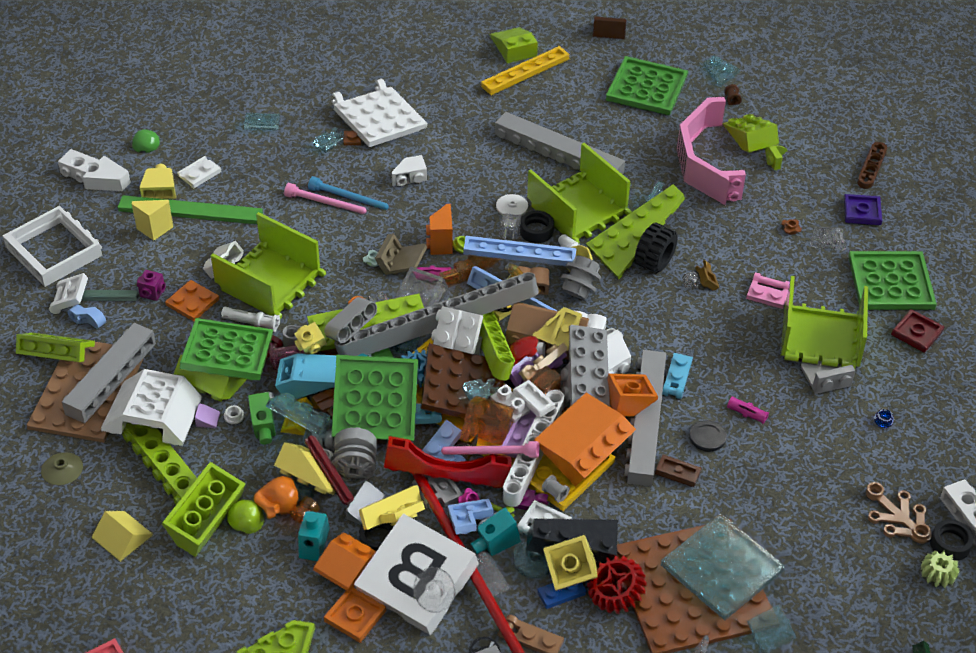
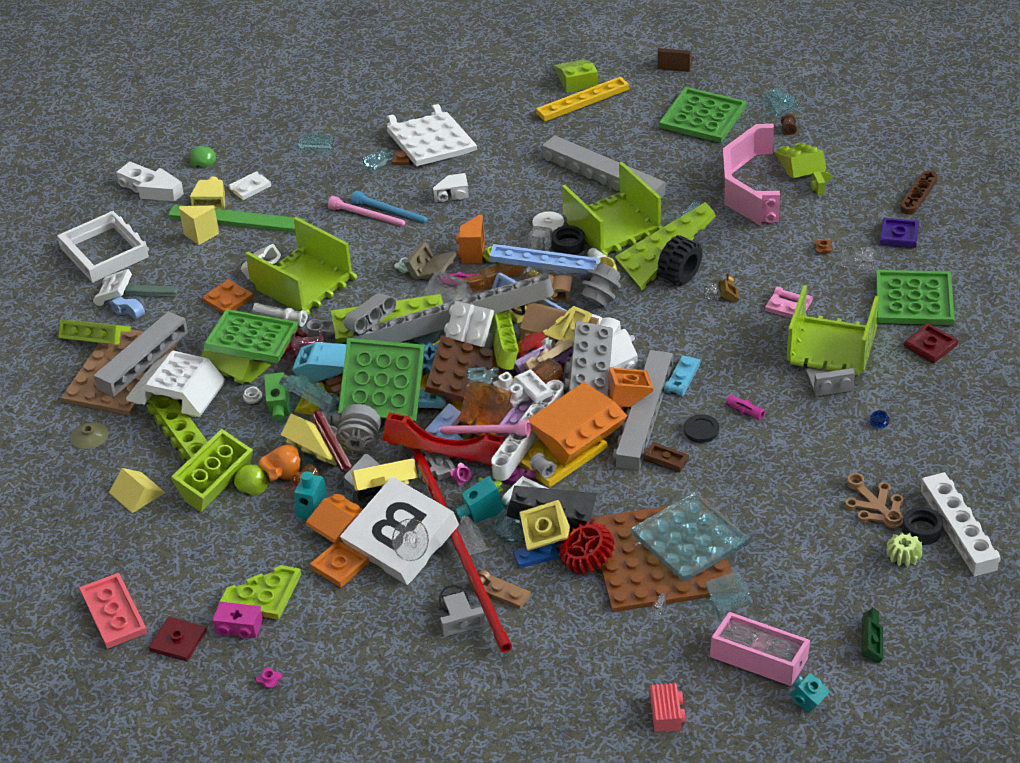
camera: 10 degrees right, 5 degrees down
magenta brick [137,270,166,301] -> none
lavender slope [195,403,220,428] -> none
light yellow brick [294,322,327,354] -> none
light blue plate [448,498,494,534] -> none

